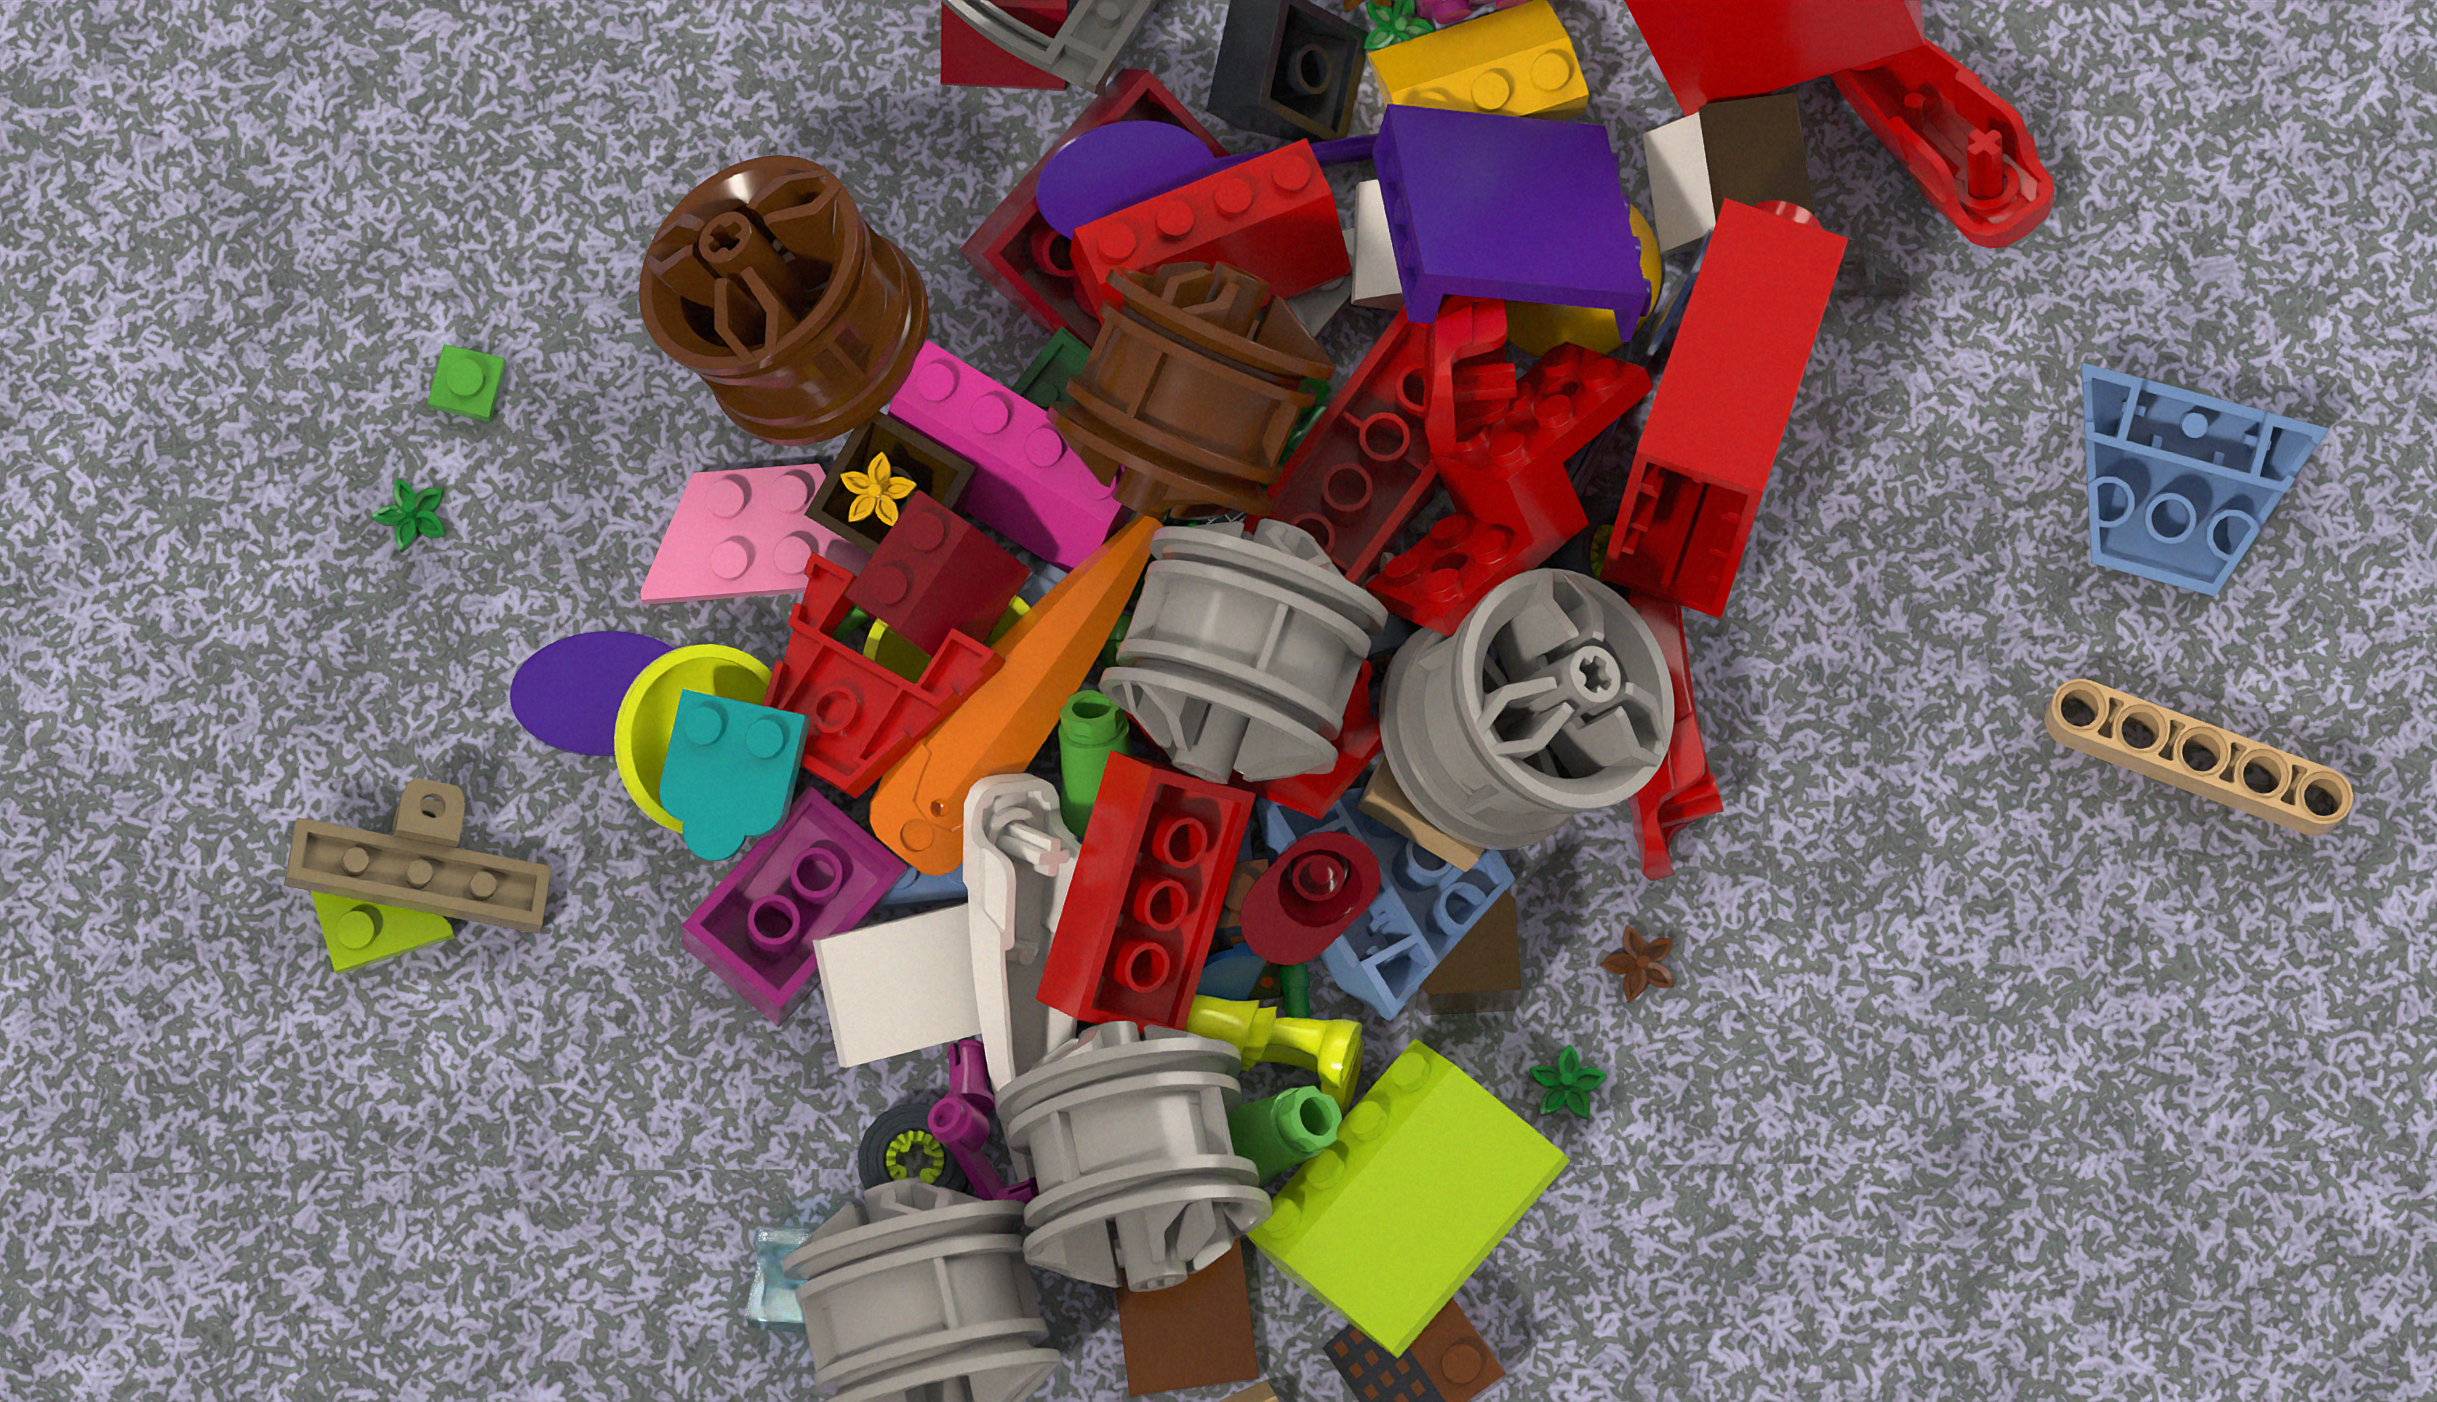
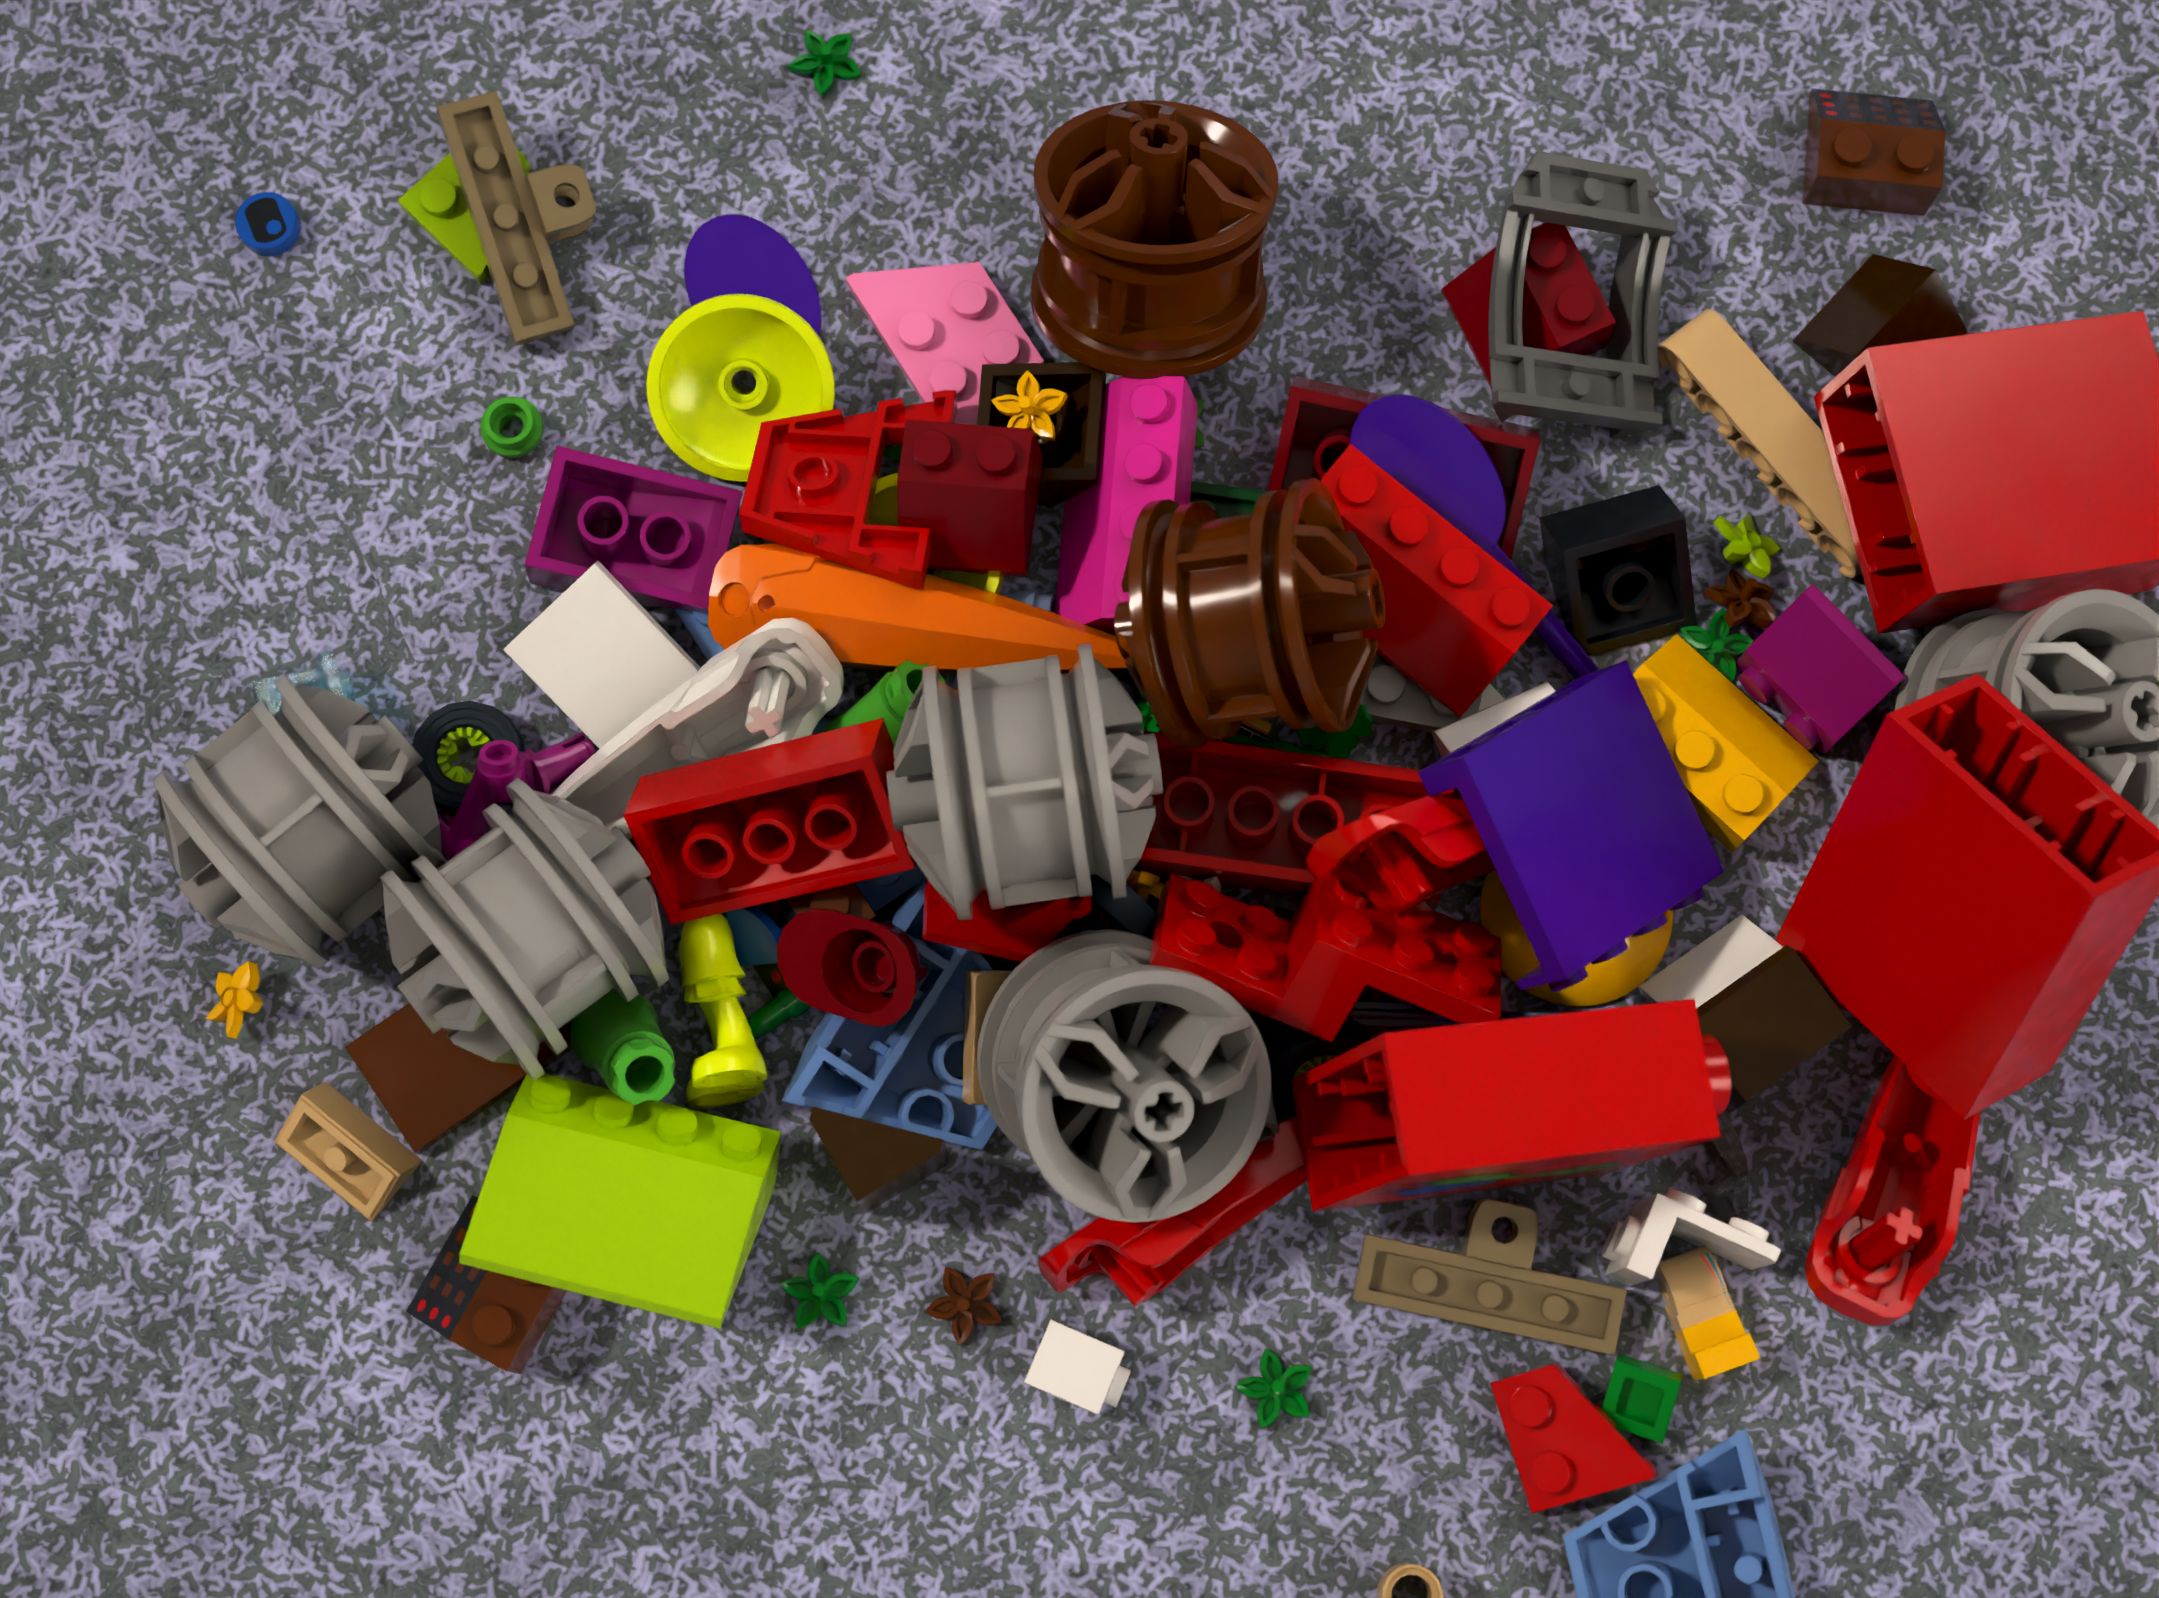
camera: 65 degrees right, 0 degrees up
bright green plate [428,344,507,423] -> none
teal plate [659,689,811,861] -> none
none -> blue tile [235,192,301,256]
none -> bright green plate [480,397,544,458]
none -> white brick [1024,1320,1131,1416]
none -> green plant [1234,1348,1312,1430]
none -> dark tan plate [1352,1197,1627,1355]
none -> red wing [1490,1362,1659,1513]
none -> white bracket [1601,1189,1781,1286]
none -> green plate [1602,1353,1683,1444]
none -> leg [1654,1245,1760,1381]

